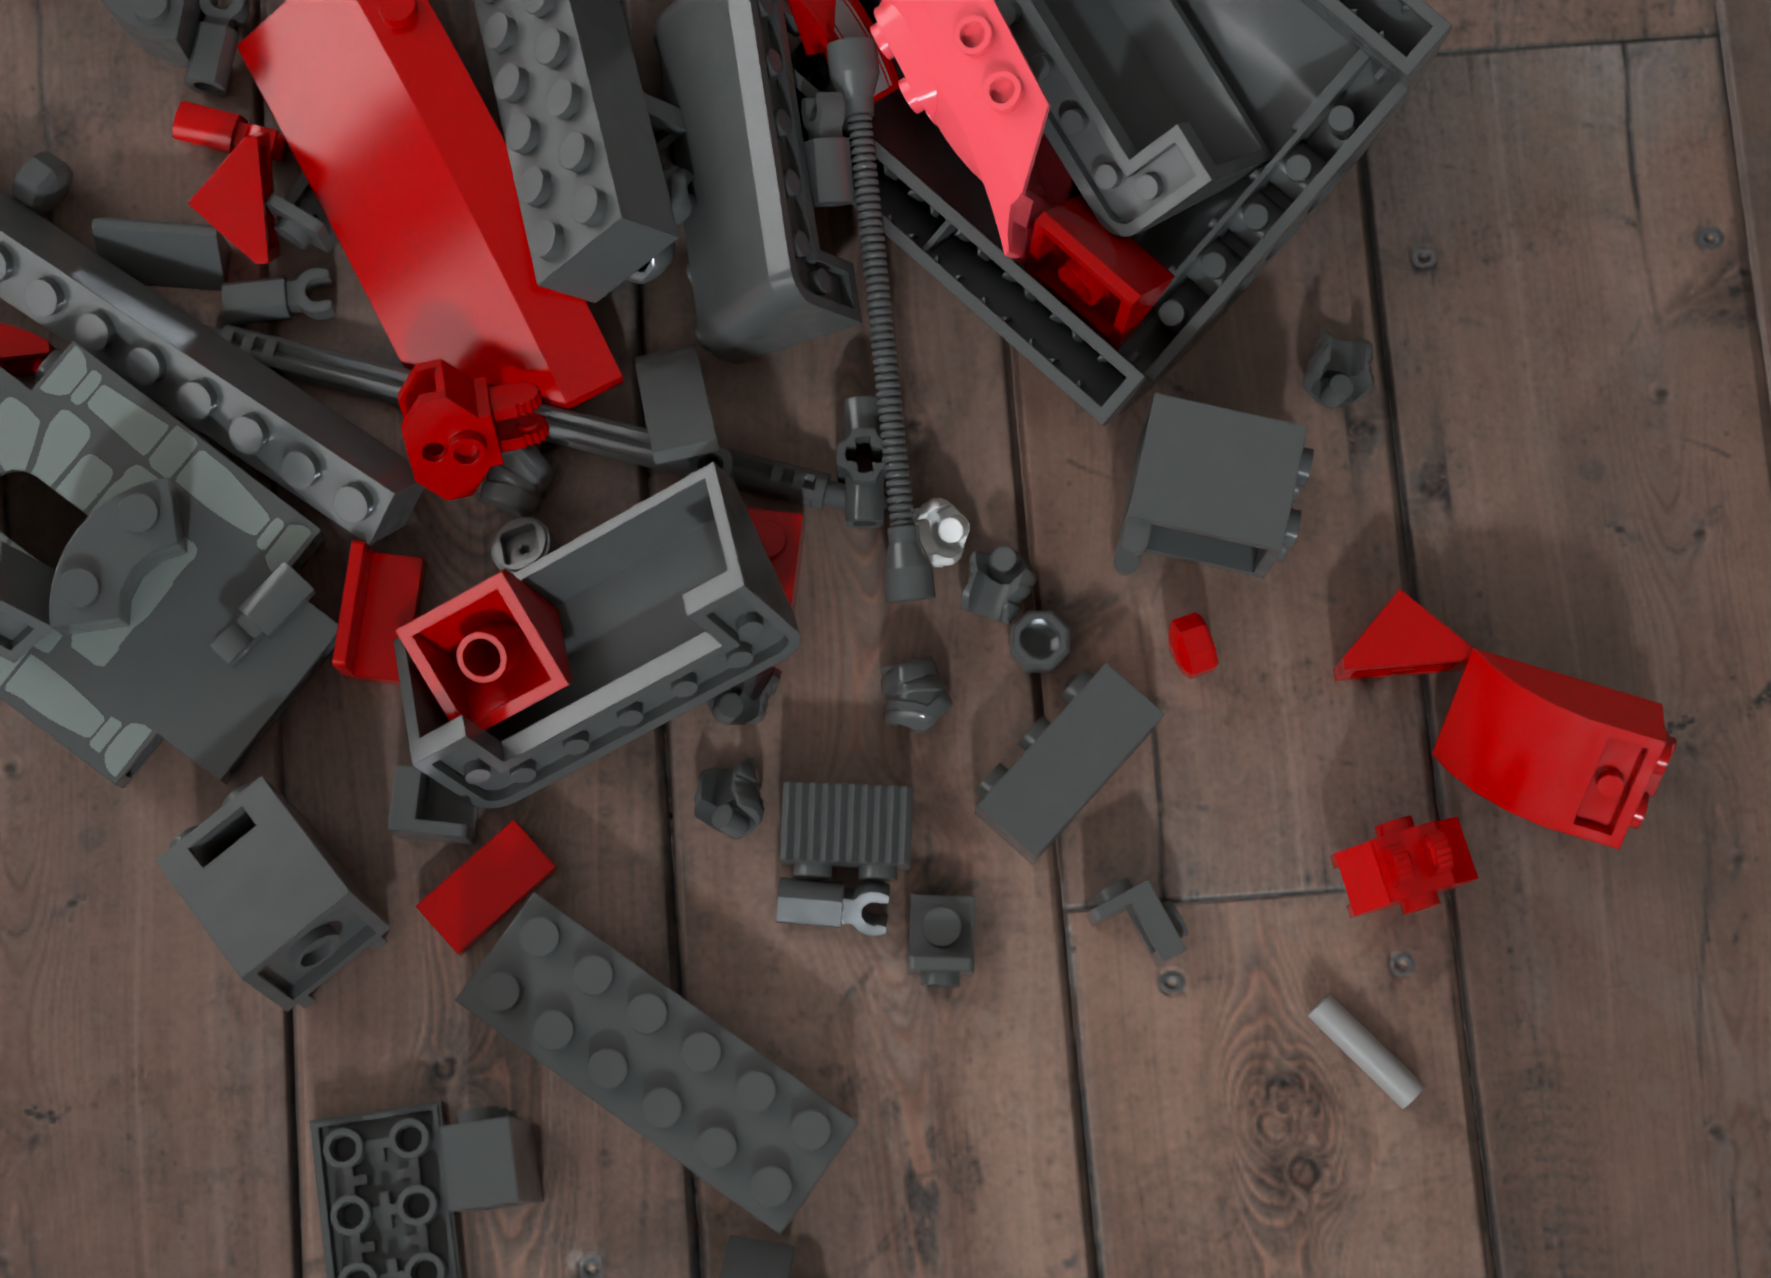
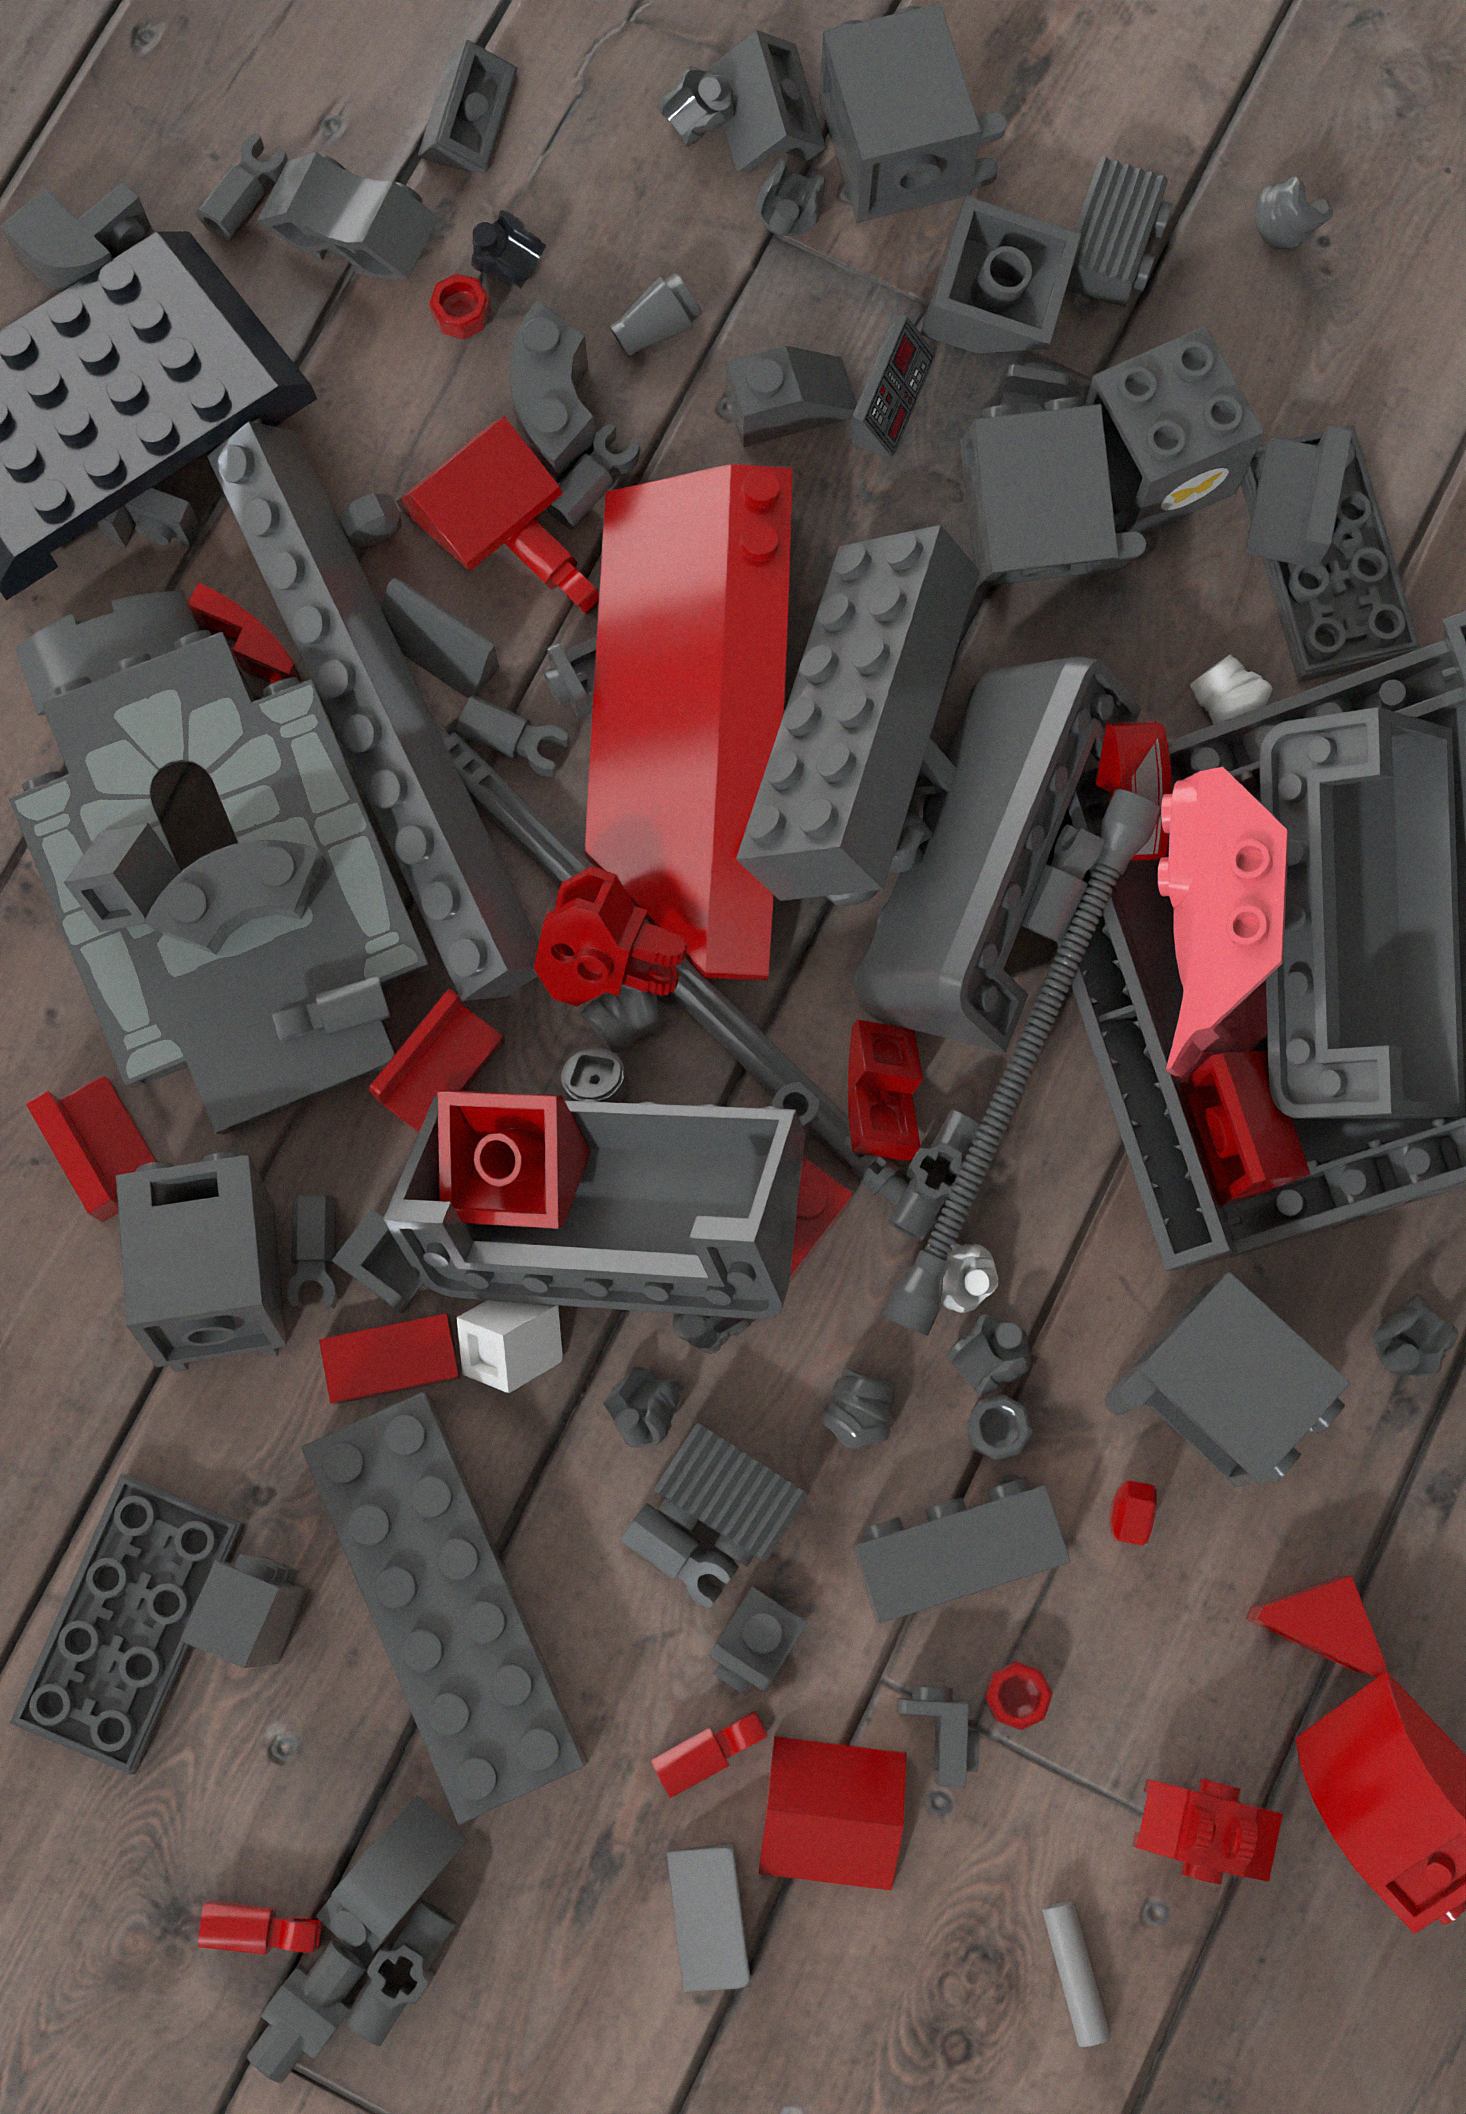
camera: 30 degrees right, 0 degrees up
red slope [187,132,280,264] -> none
dark grey slope [634,344,719,465] -> none
none -> red panel [25,1076,157,1222]
none -> dark grey bar [287,1195,339,1309]
none -> red slope [396,416,563,571]
none -> white panel [456,1300,563,1393]
none -> red bar [651,1711,768,1798]
none -> slope [667,1842,751,1992]
none -> red slope [758,1736,907,1891]
none -> red slope [848,1019,923,1161]
none -> red tile [984,1661,1053,1730]

